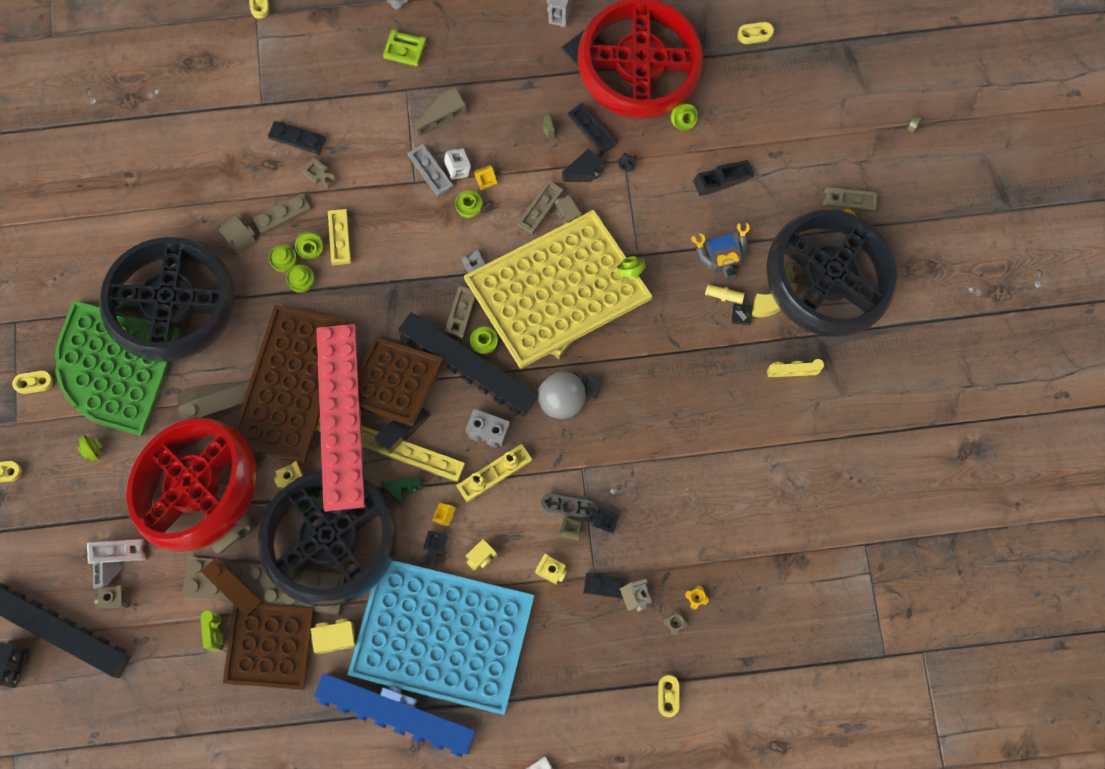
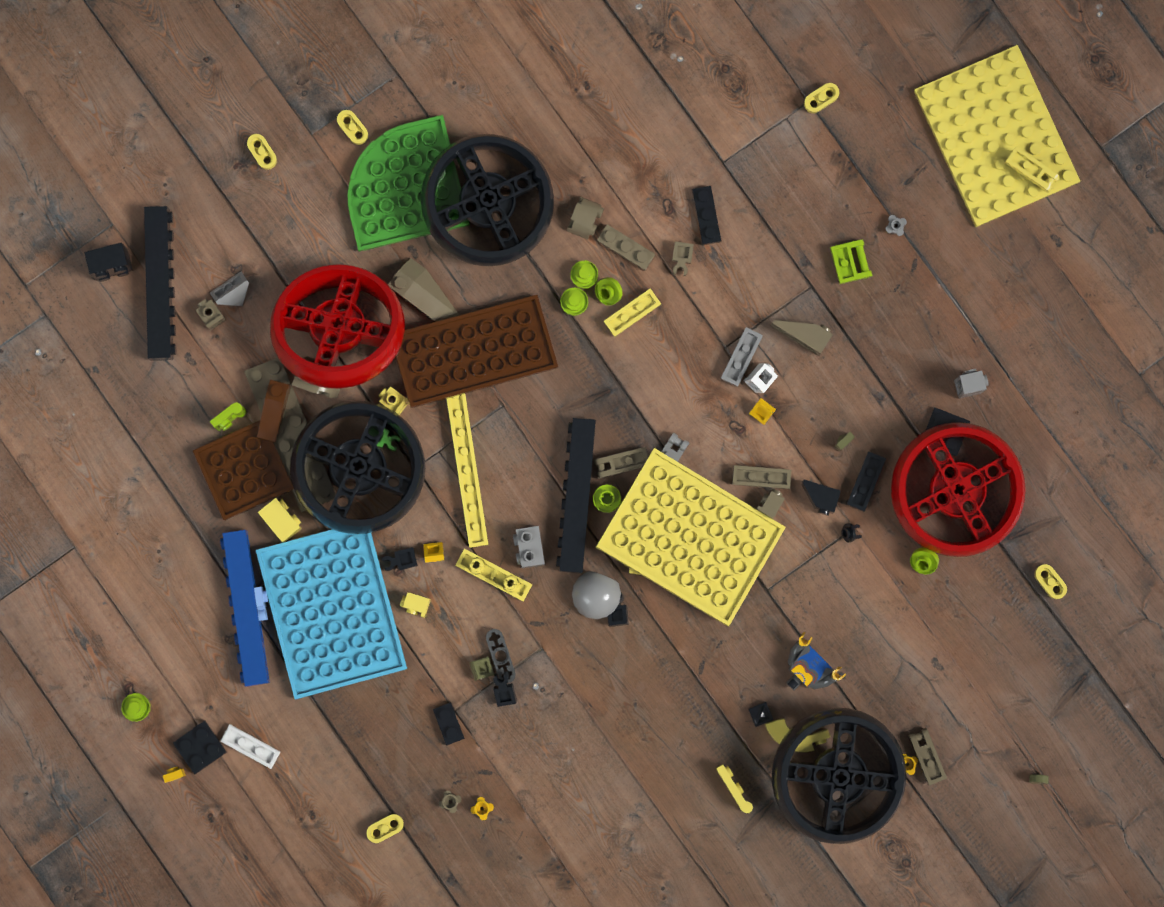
camera: 55 degrees right, 10 degrees up
lime plate [78,435,102,463] -> none
white plate [87,539,146,564] -> none
coral plate [317,324,365,511] -> none
reddish brown plate [358,337,445,426] -> none
black slope [374,407,431,454] -> none
dark green slope [381,478,422,506] -> none
lime plate [455,190,483,218] -> none
light yellow brick [535,554,567,585] -> none
lime plate [617,256,646,279] -> none
dark tan brick [620,579,652,612] -> none
black slope [693,160,755,196] -> none
light yellow pin [705,284,745,304] -> none

